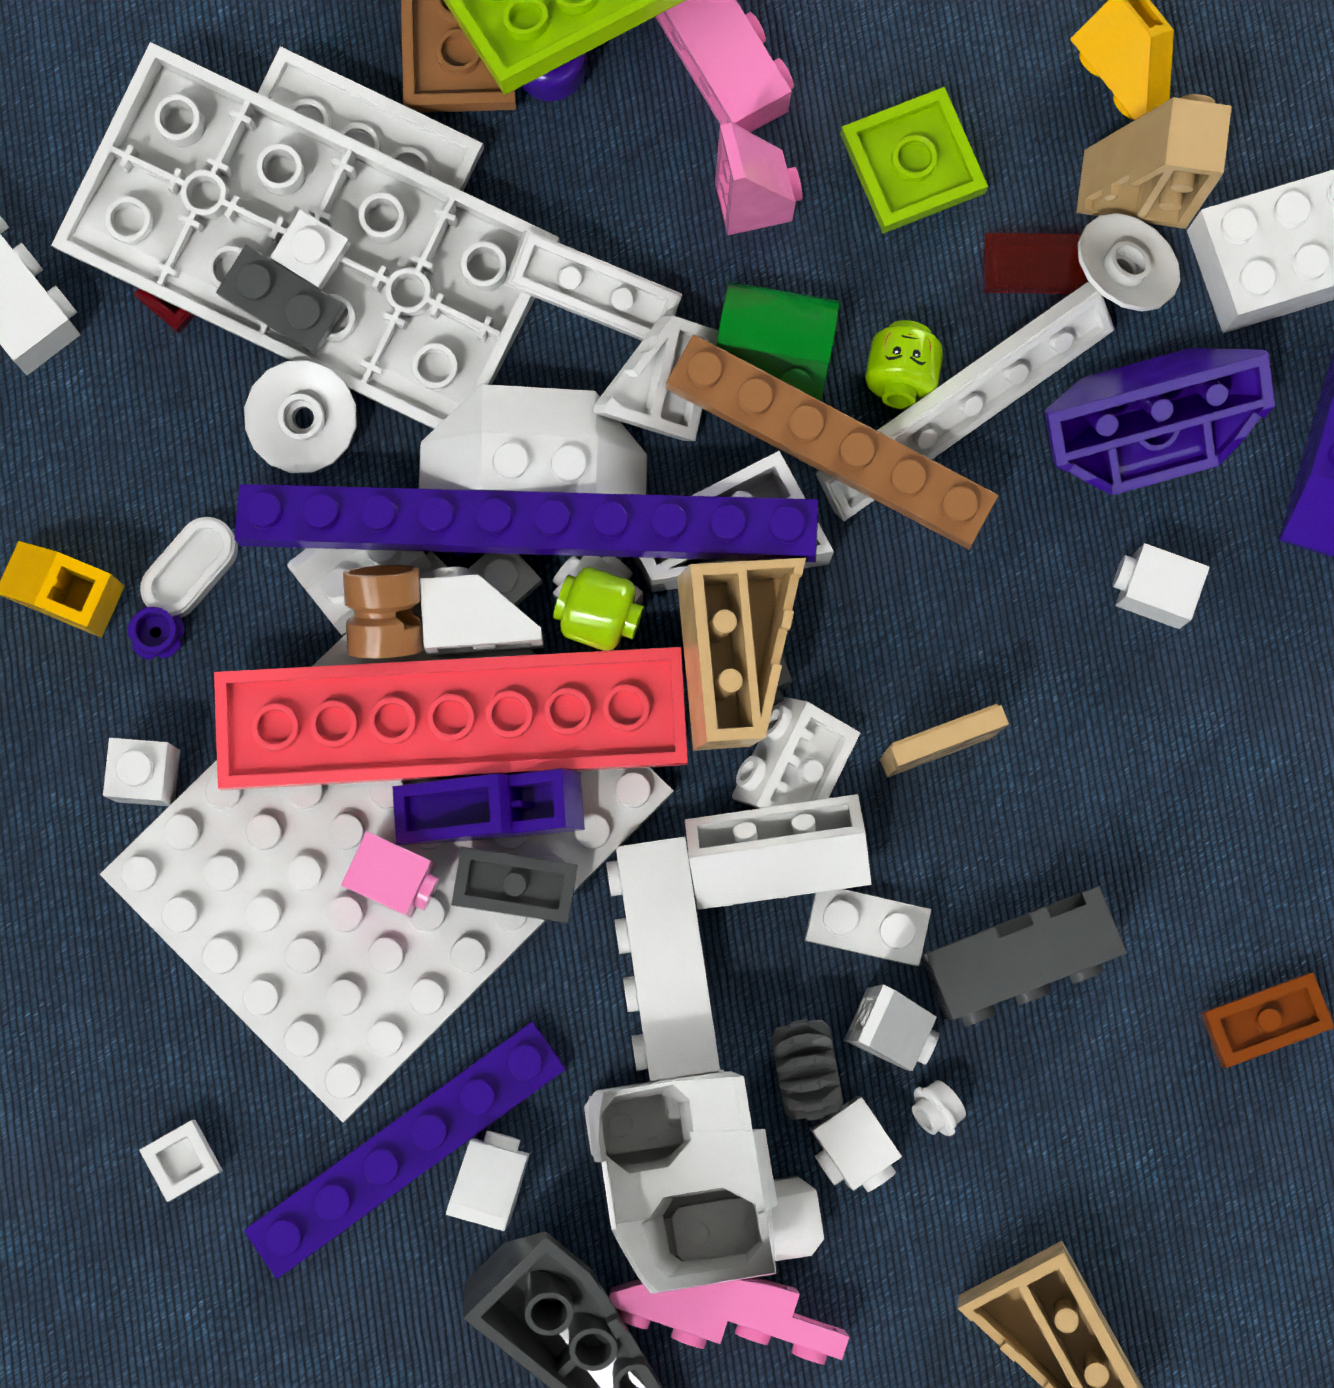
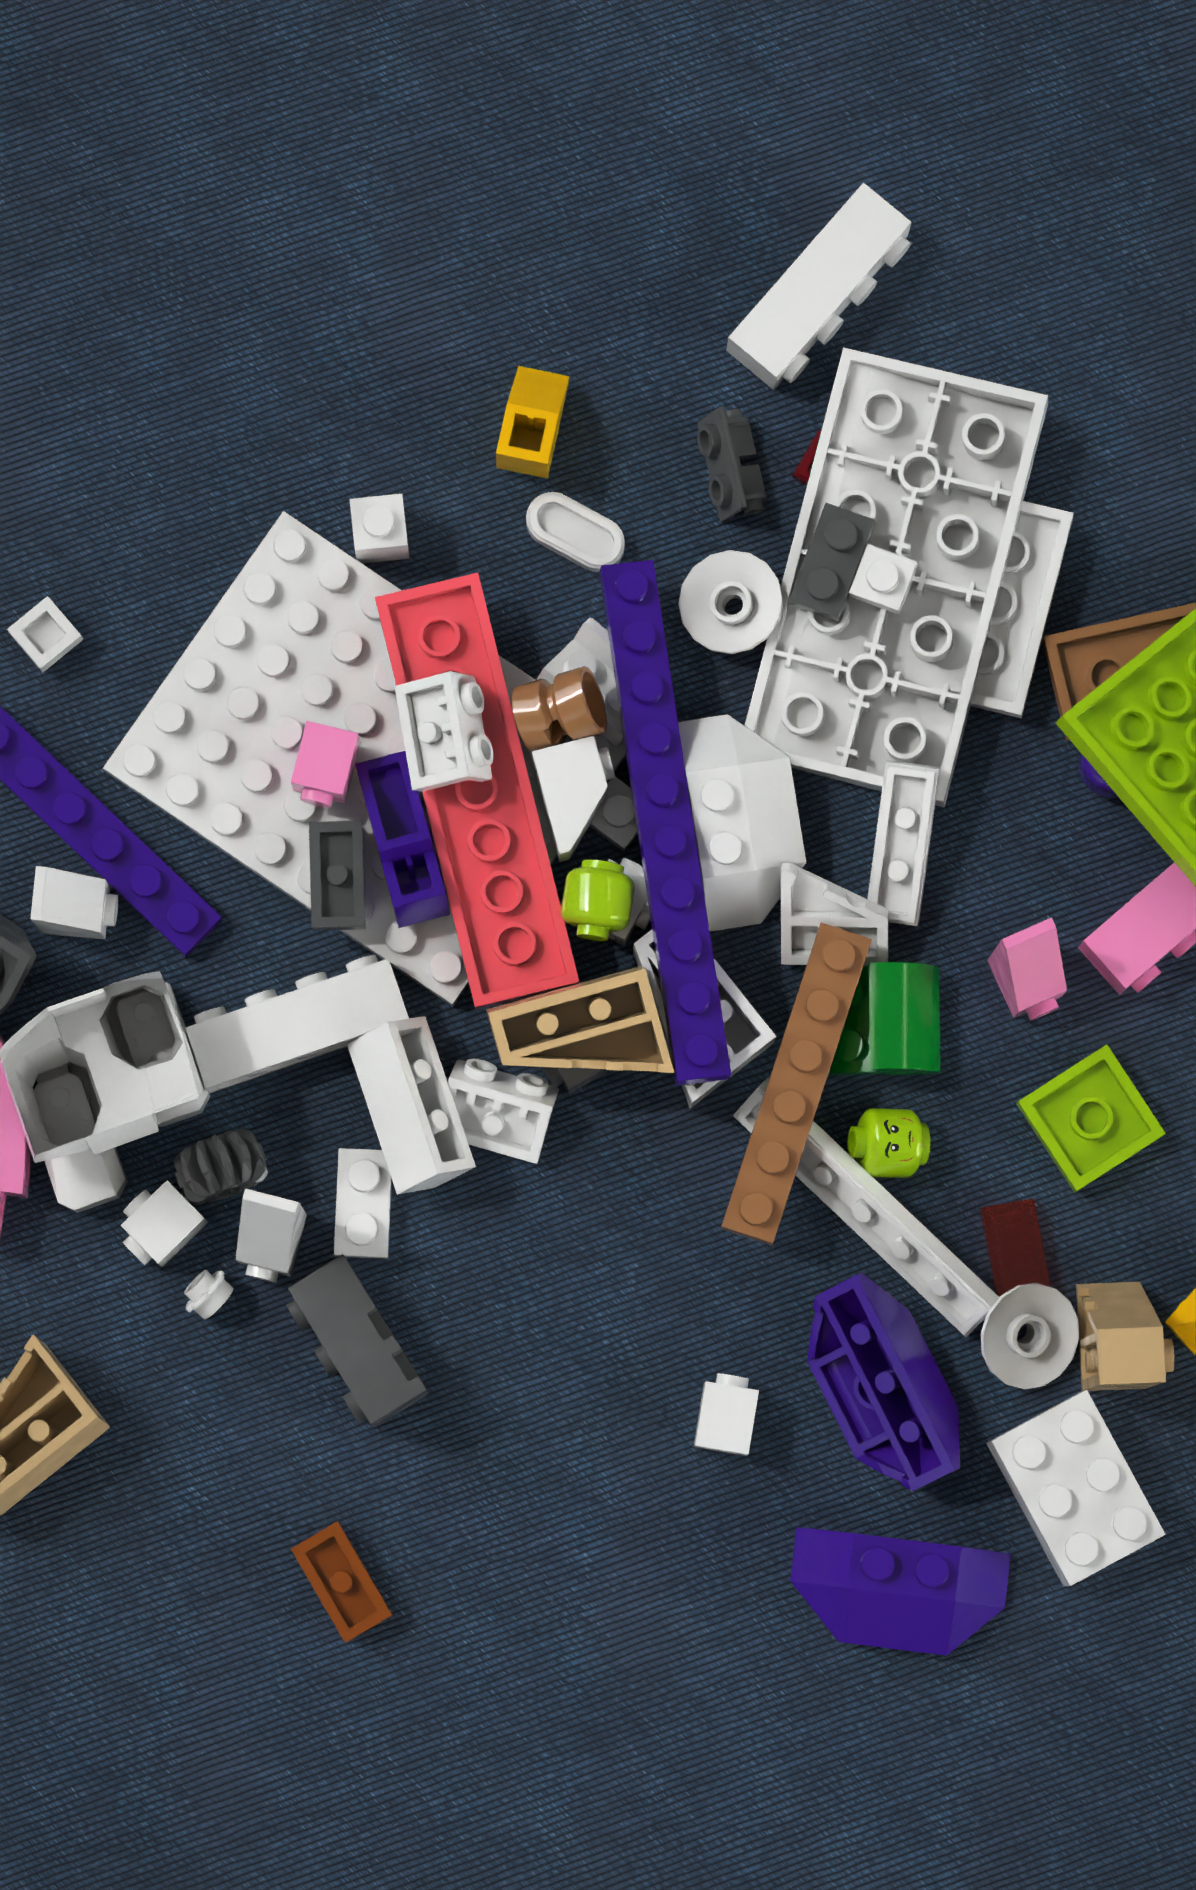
camera: 80 degrees right, 0 degrees up
dark purple plate [127,606,185,660] -> none
tan tile [880,704,1009,778] -> none
none -> white bracket [395,671,493,792]
none -> dark grey hinge [697,406,767,523]

